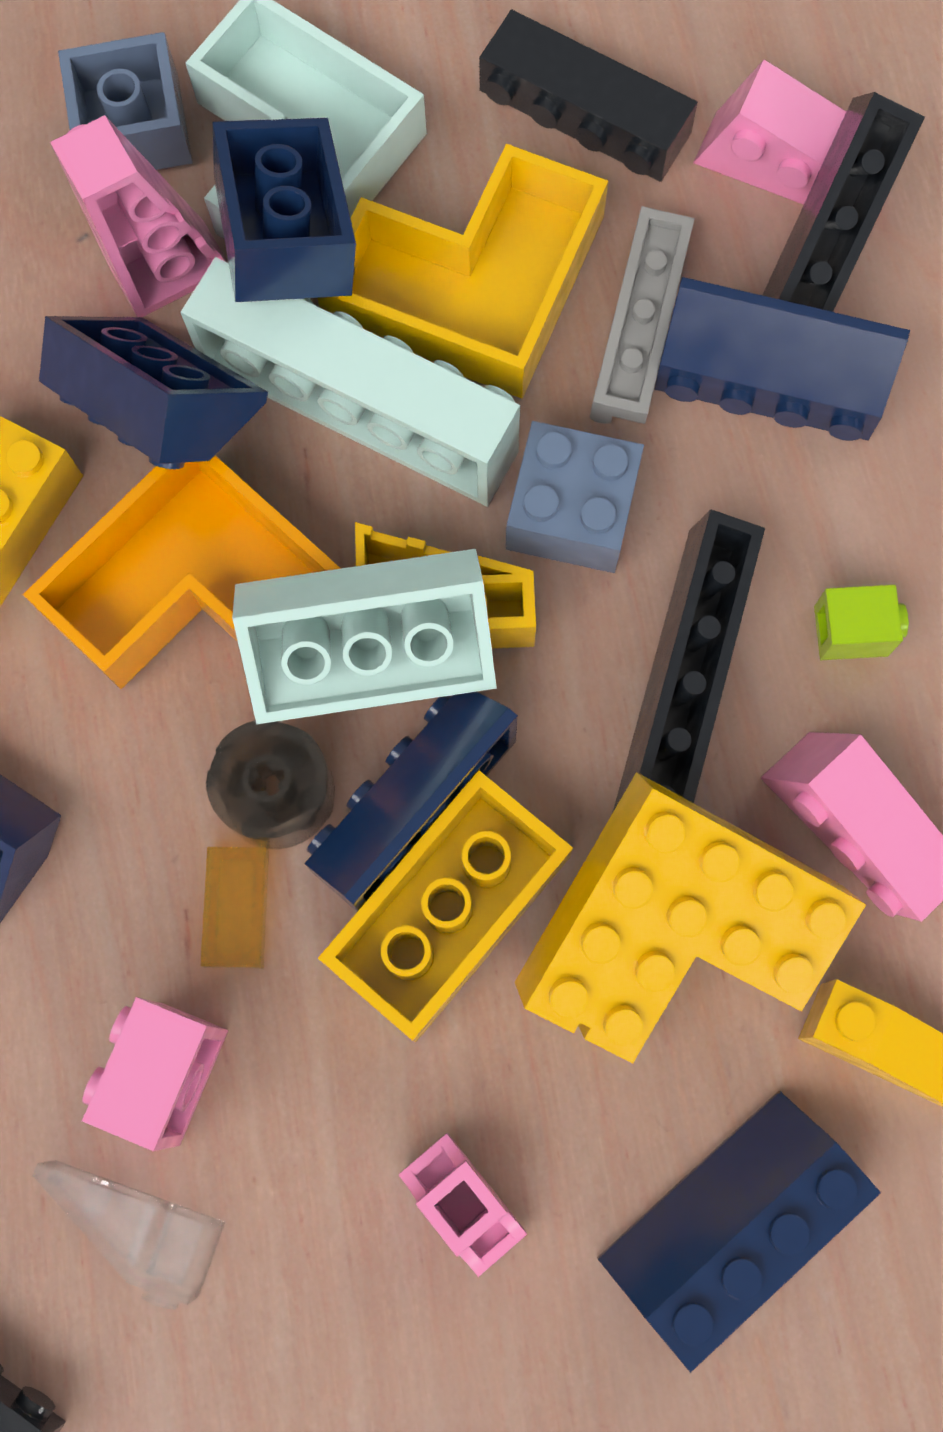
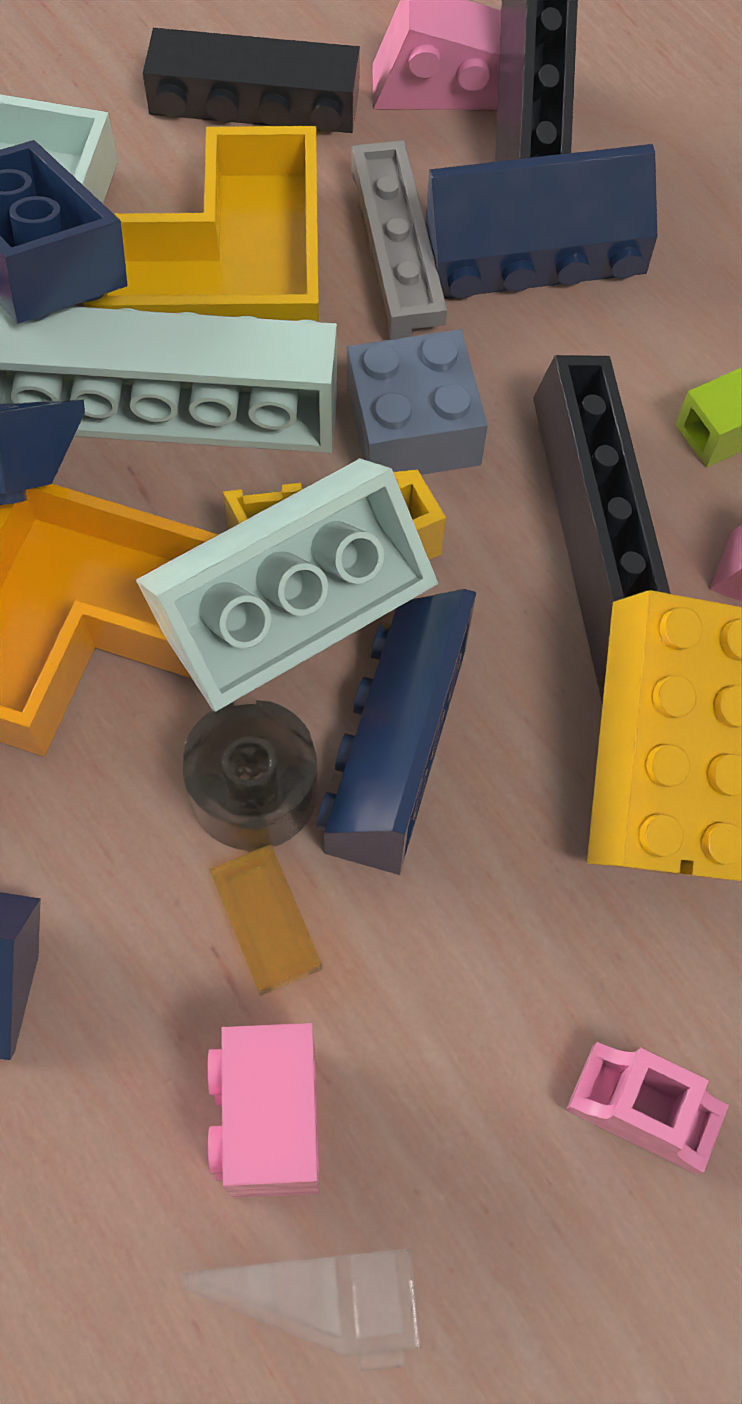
camera: 30 degrees left, 10 degrees down
yellow brick [318,770,573,1042] -> none

